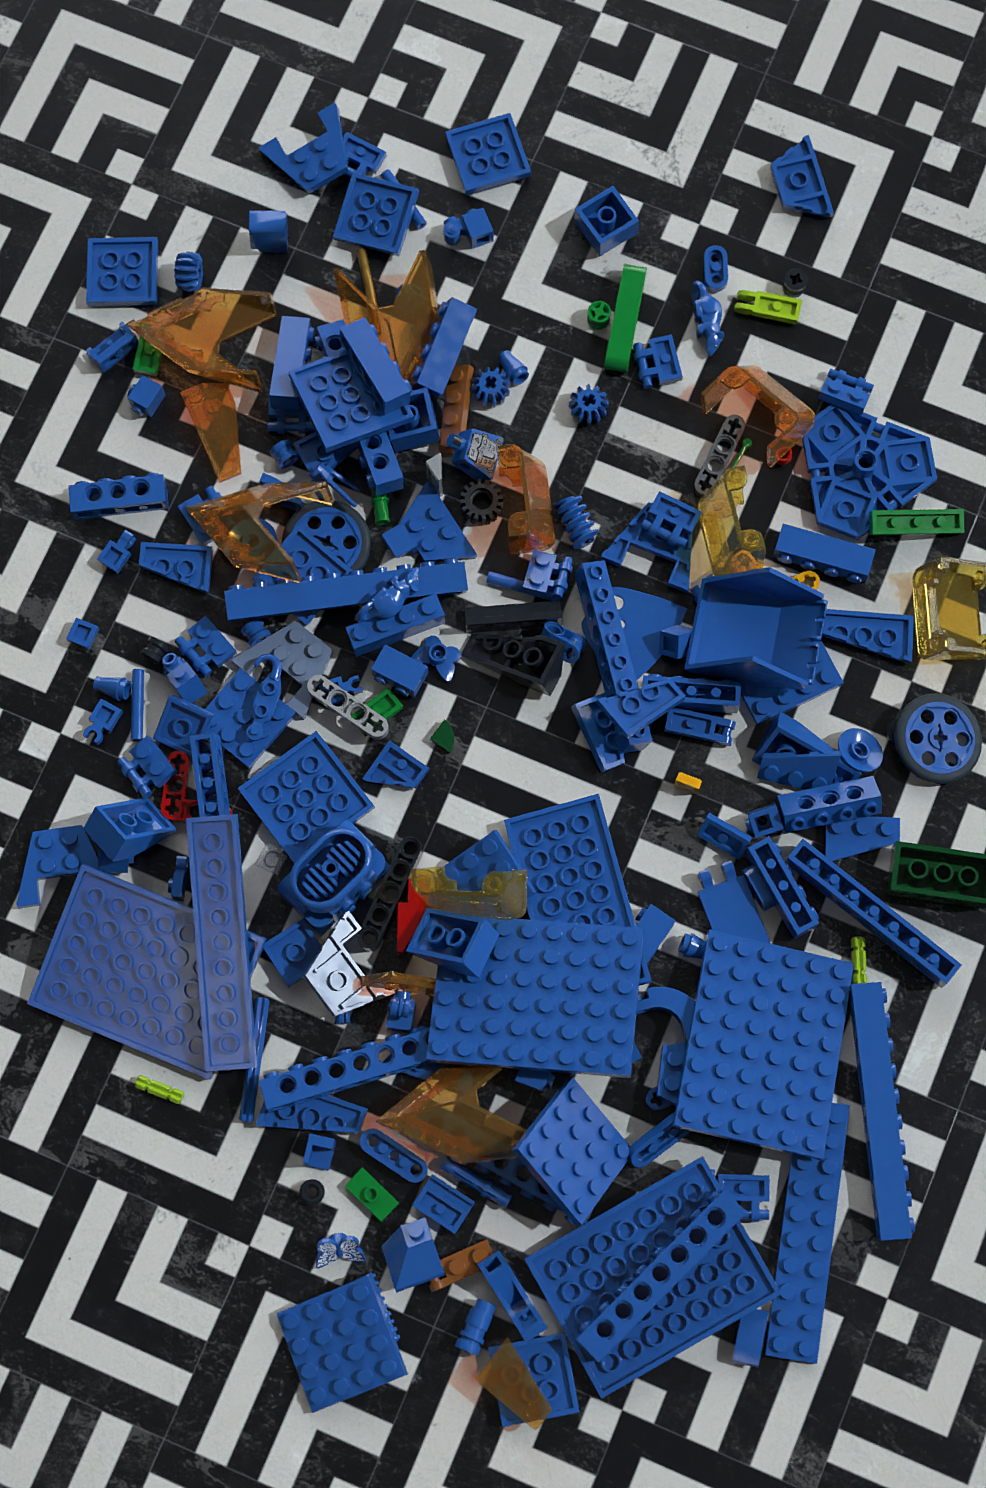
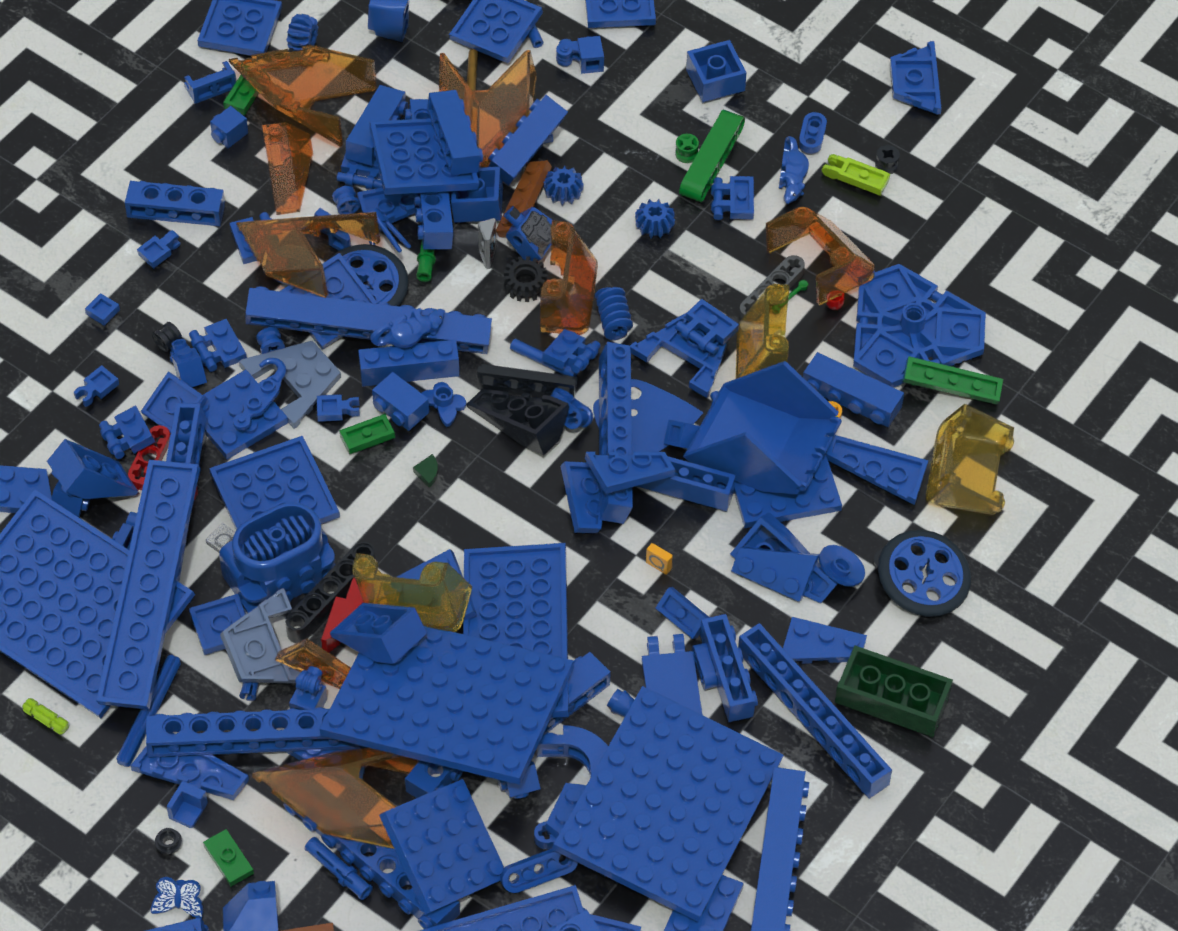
camera: 10 degrees right, 20 degrees down
blue cone [93,676,131,701] -> none
blue piece [131,669,144,742] -> none
blue wing [139,542,213,594] -> none
light grey beam [307,675,389,740] -> none
blue plate [360,1128,428,1183] -> none
blue wing [363,740,430,788] -> none
blue panel [382,523,418,558] -> none
blue wing [400,481,477,563] -> none
blue plate [412,1174,475,1234] -> none
blue cone [498,350,529,385] -> none
blue plate [664,707,736,747] -> none
blue brick [744,802,784,838] -> none
blue brick [777,776,882,833] -> none
blue plate [818,368,874,415] -> none
lime axle [851,936,867,984] -> none

